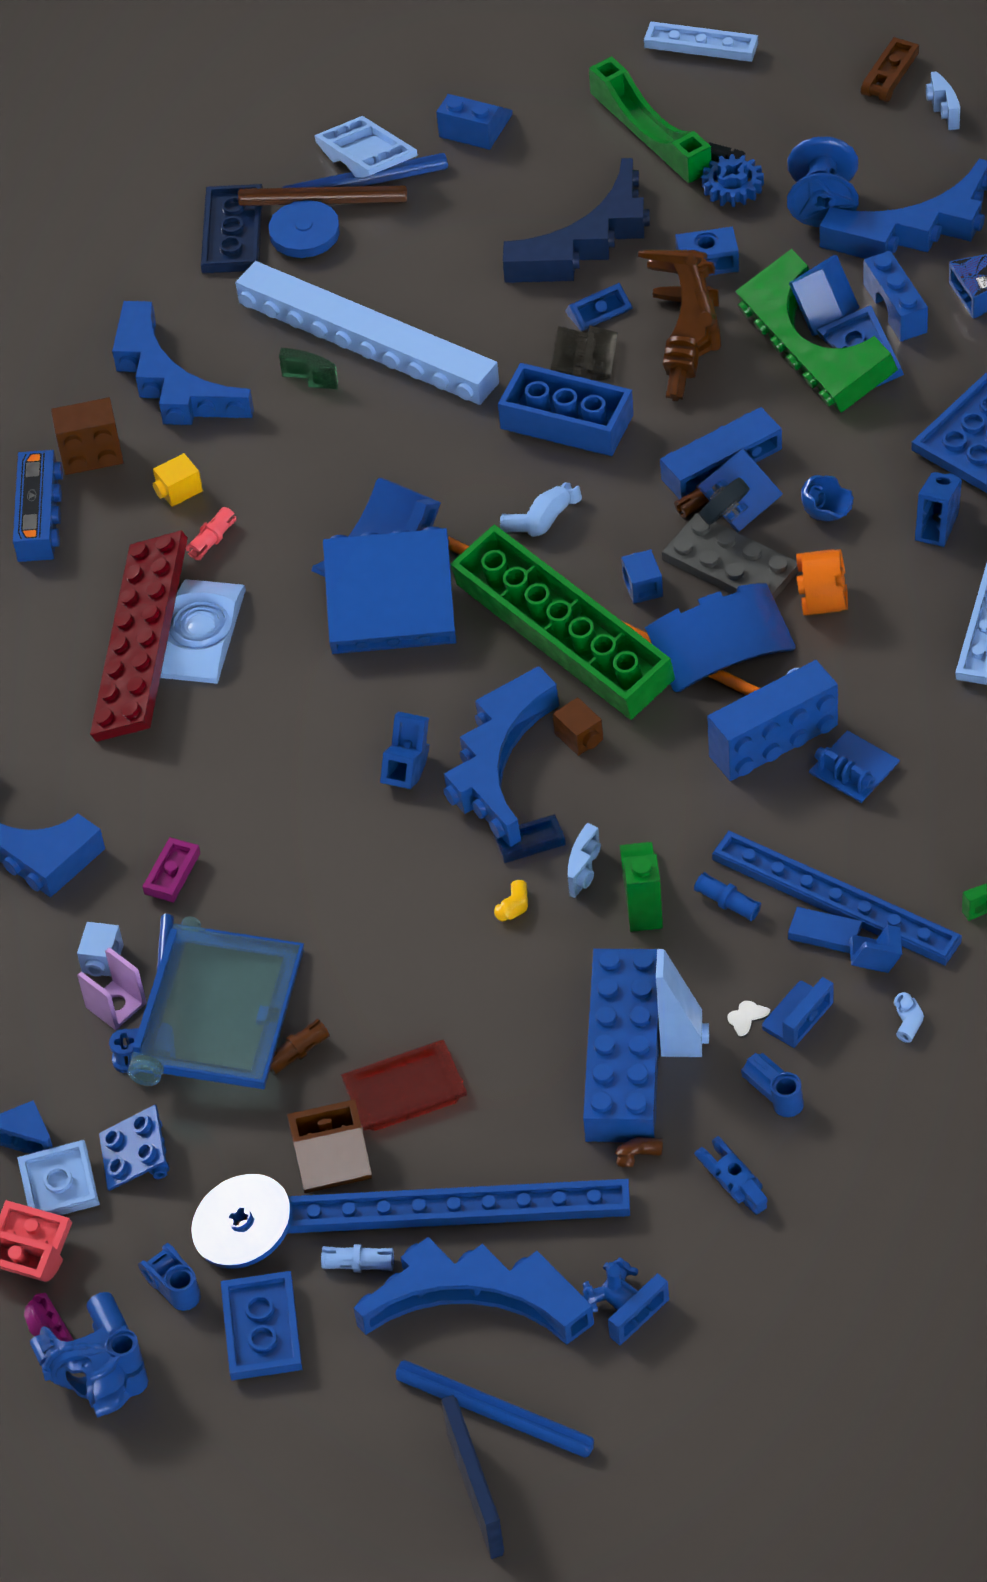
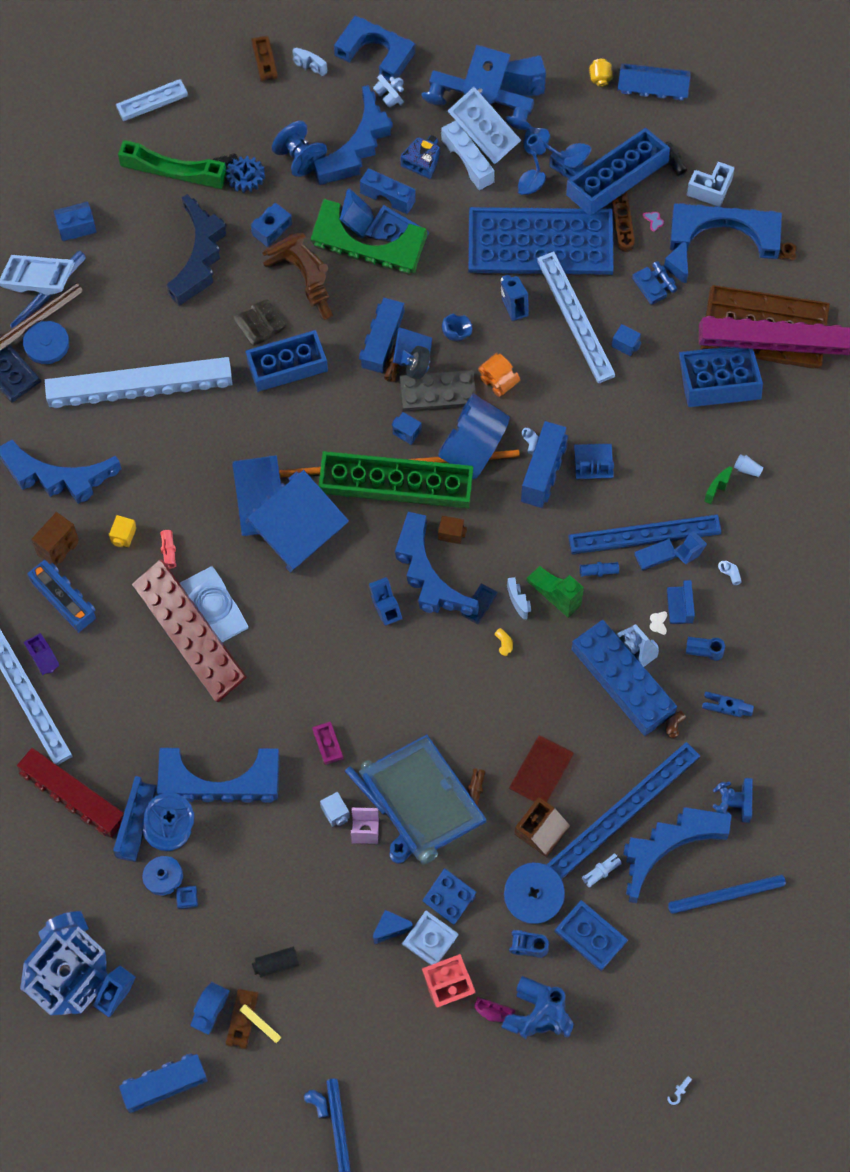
camera: 45 degrees left, 15 degrees up
clear green slope [279,347,338,389] -> none
dark blue tile [441,1395,505,1559] -> none
light blue arm [500,482,582,537] -> none
blue slope [565,282,633,332] -> none

